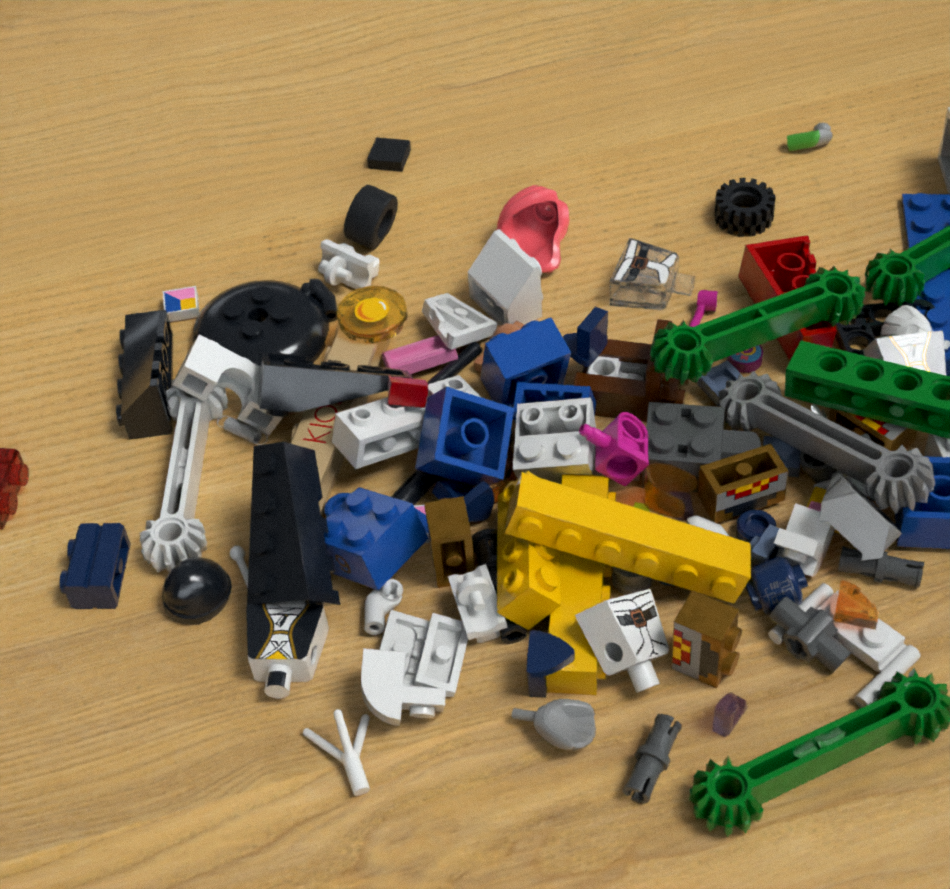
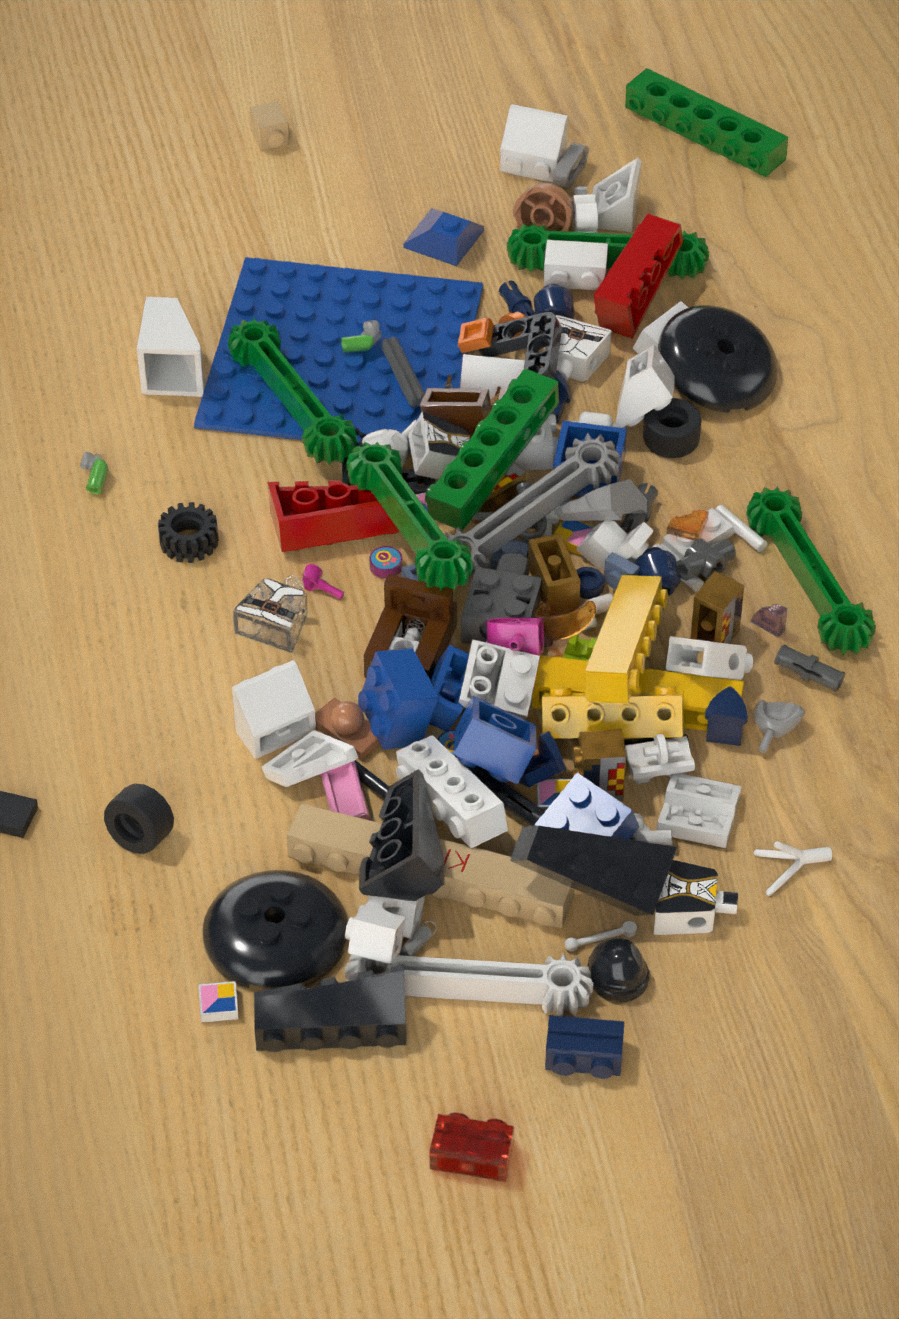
camera: 90 degrees left, 0 degrees up
black arm [301,278,339,322] -> none
white hips [318,239,380,293] -> none
clear yellow tile [337,286,408,343] -> none
white brick [361,648,446,726] -> none
red slope [388,376,428,408] -> none
coral piece [496,185,570,273] -> none
dark blue tile [563,306,608,367] -> none

